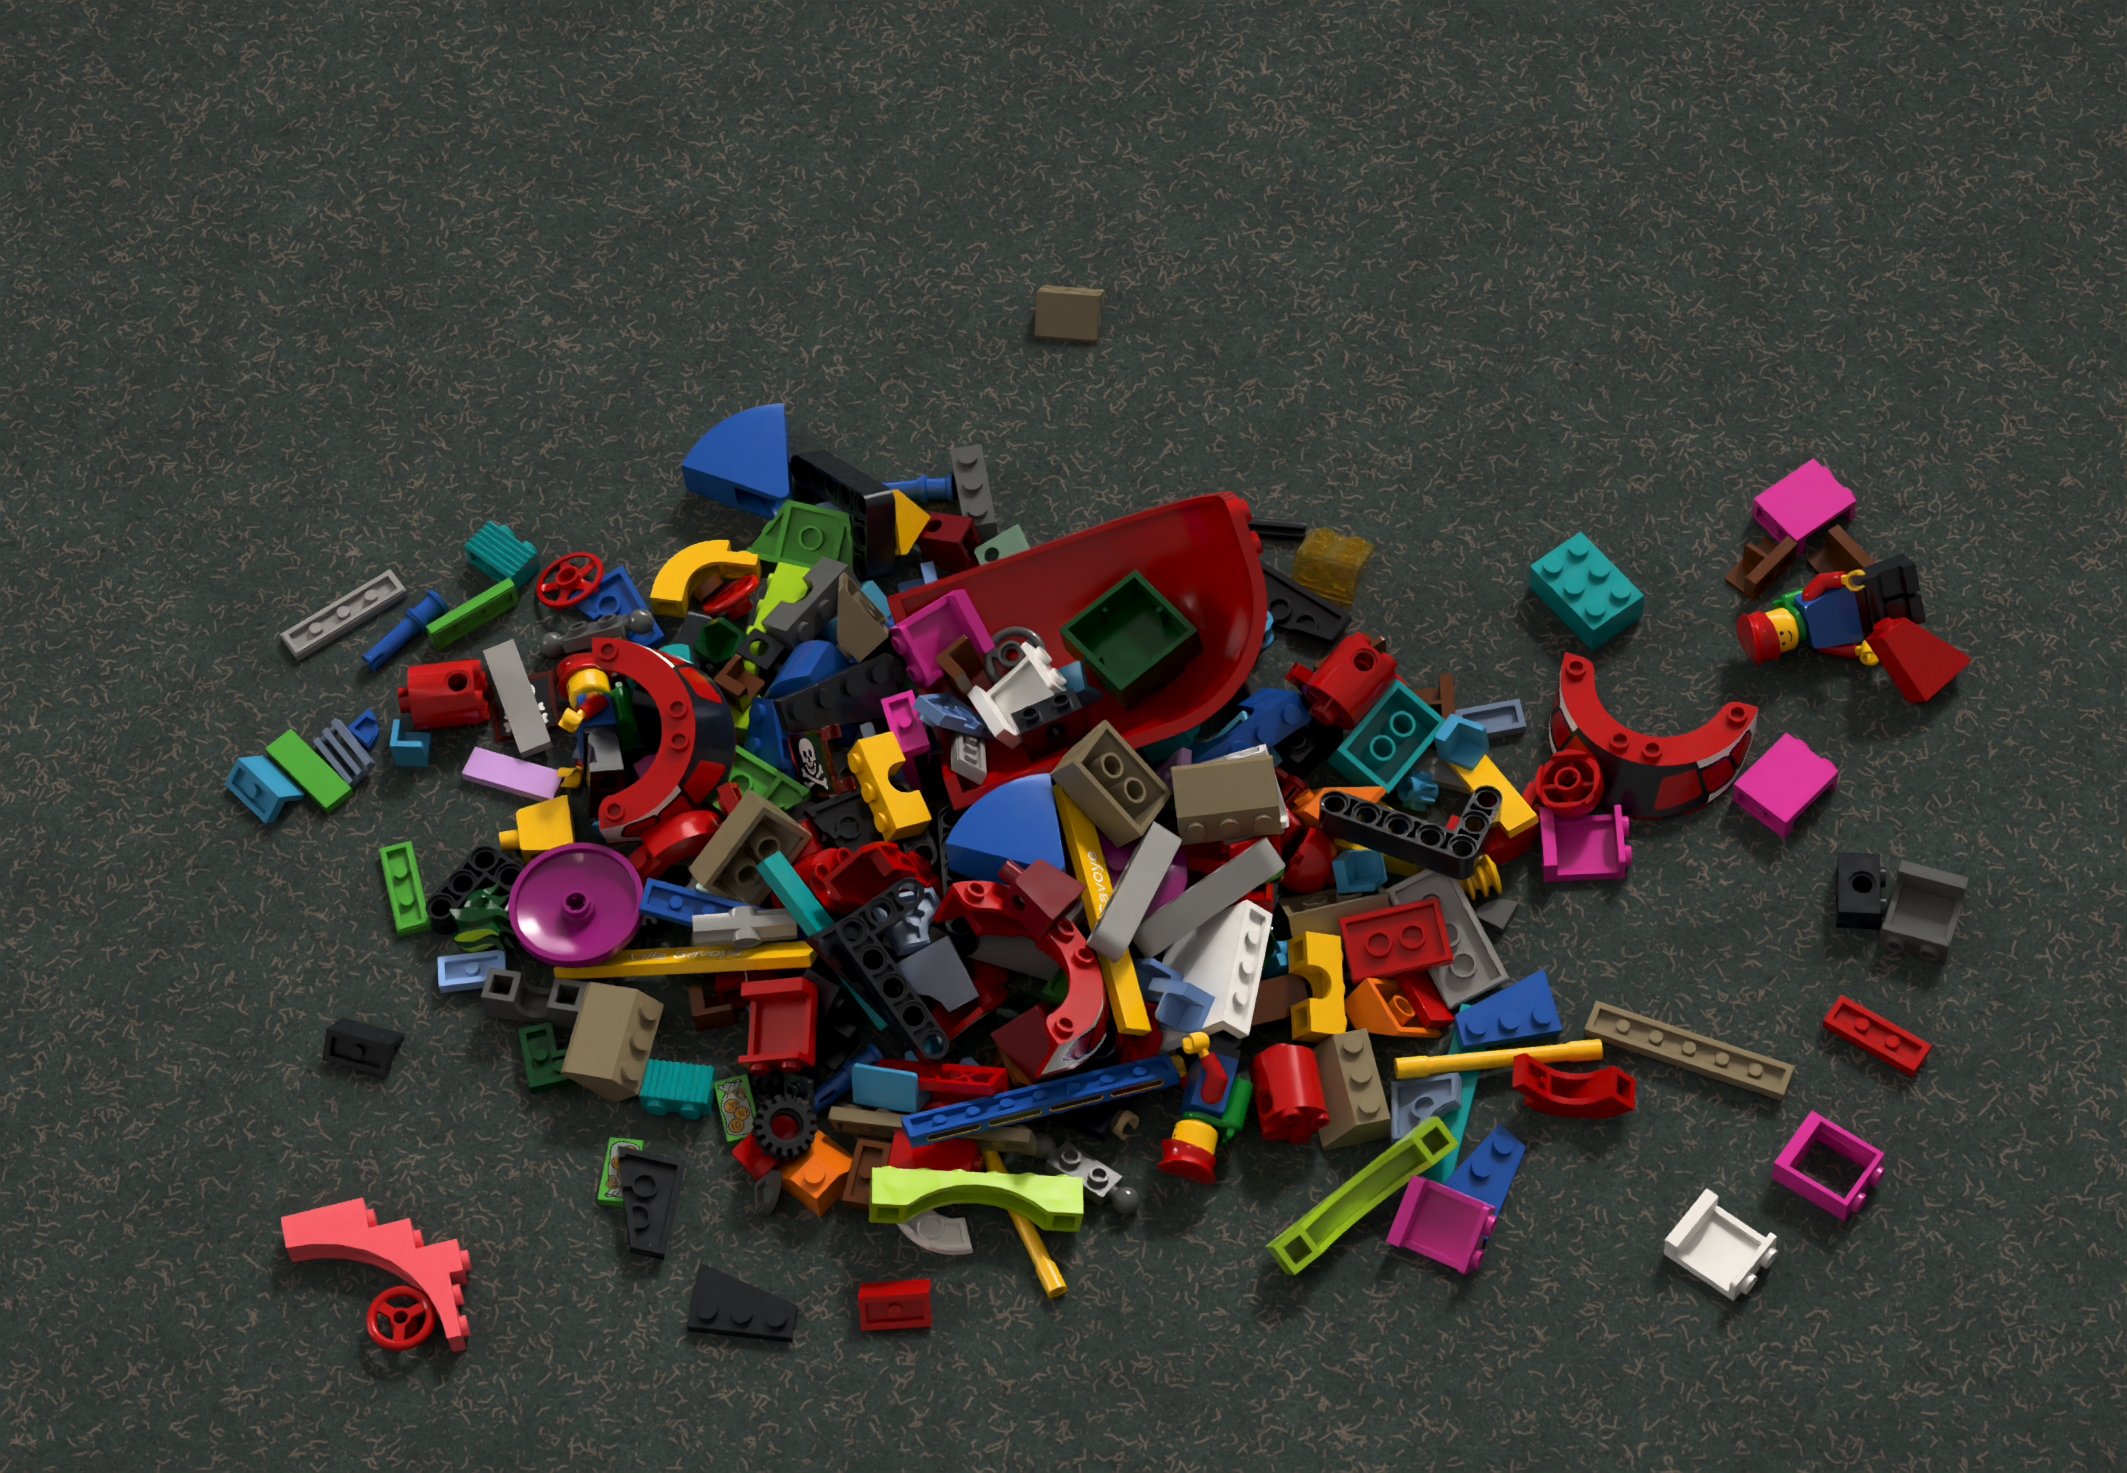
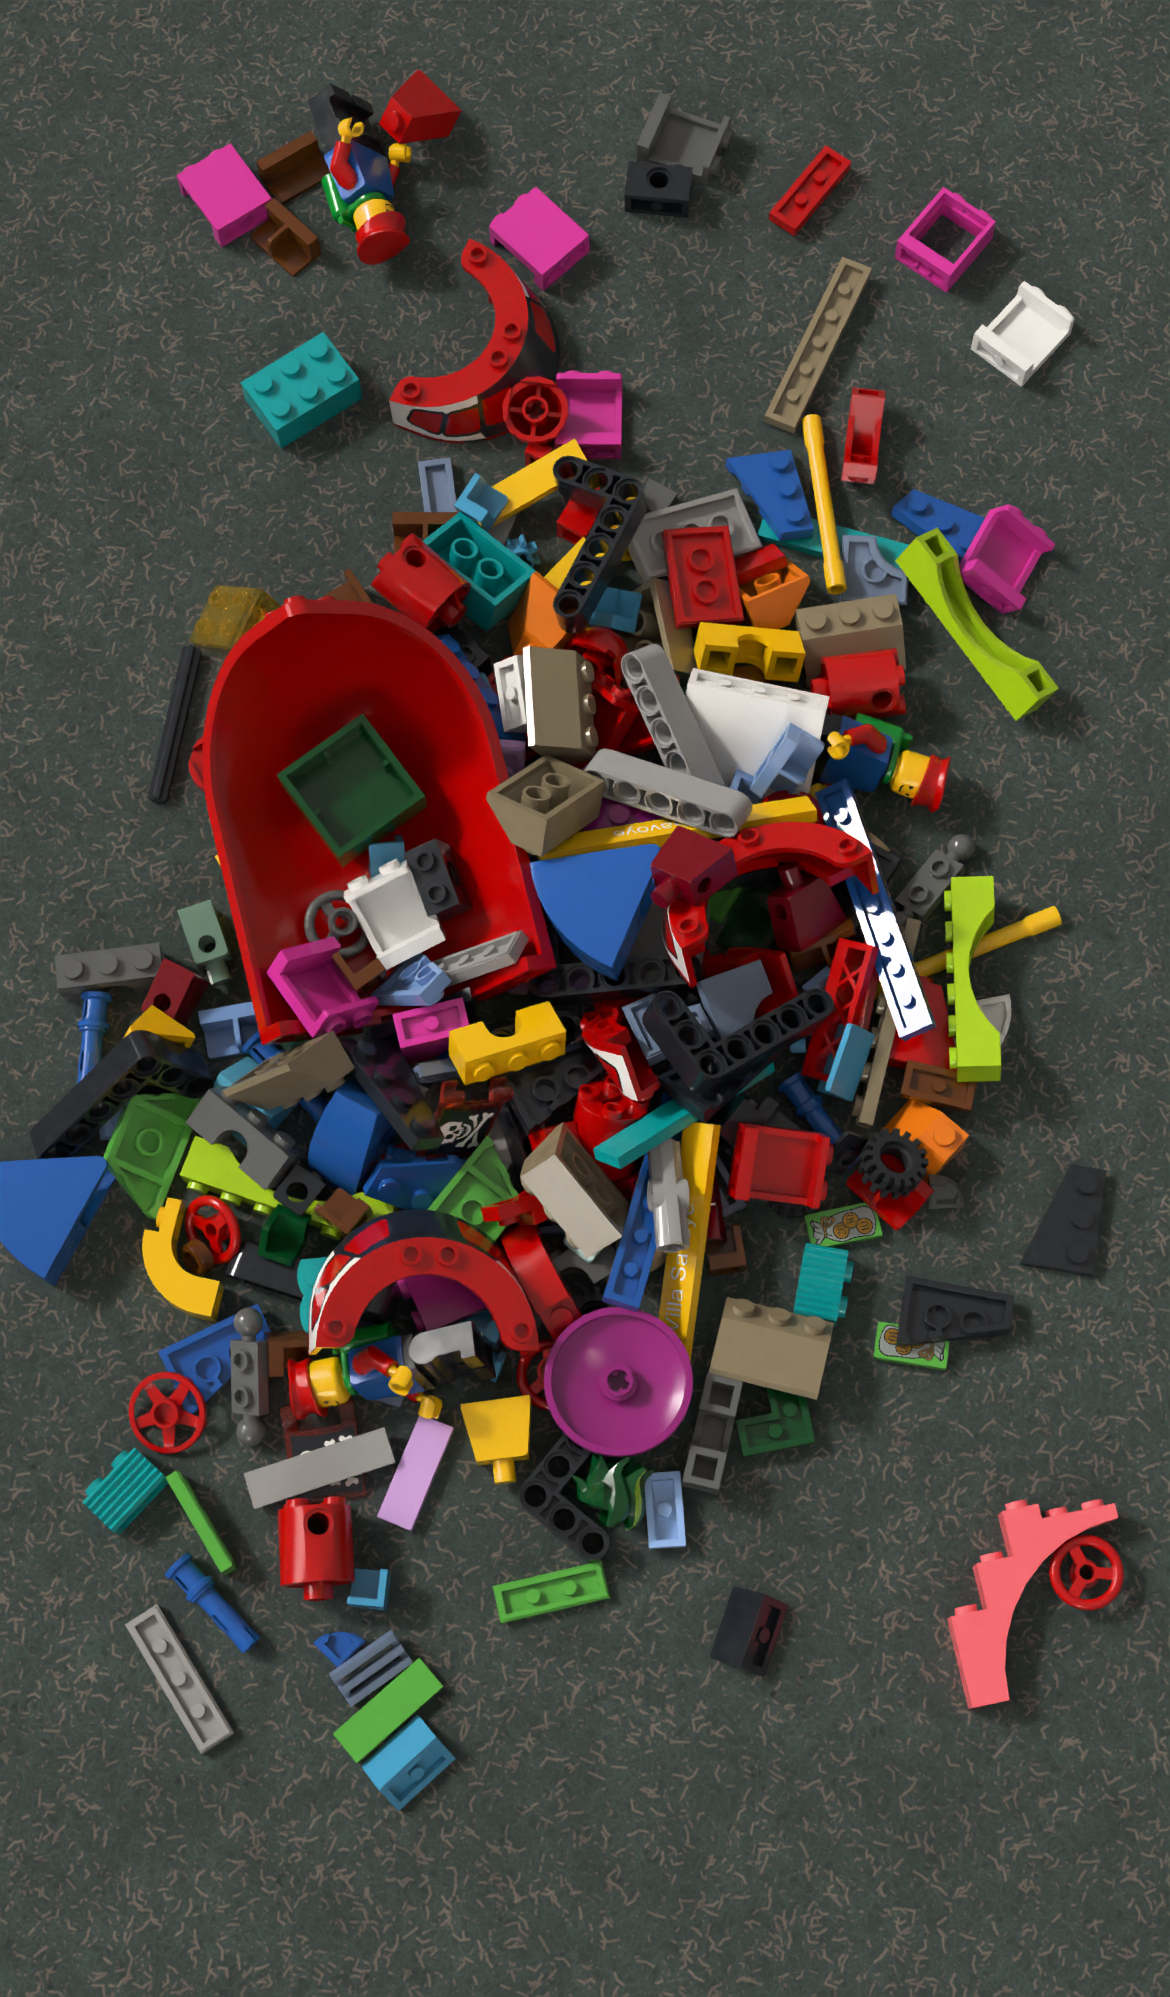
camera: 90 degrees left, 15 degrees up
red panel [858,1278,932,1331] -> none

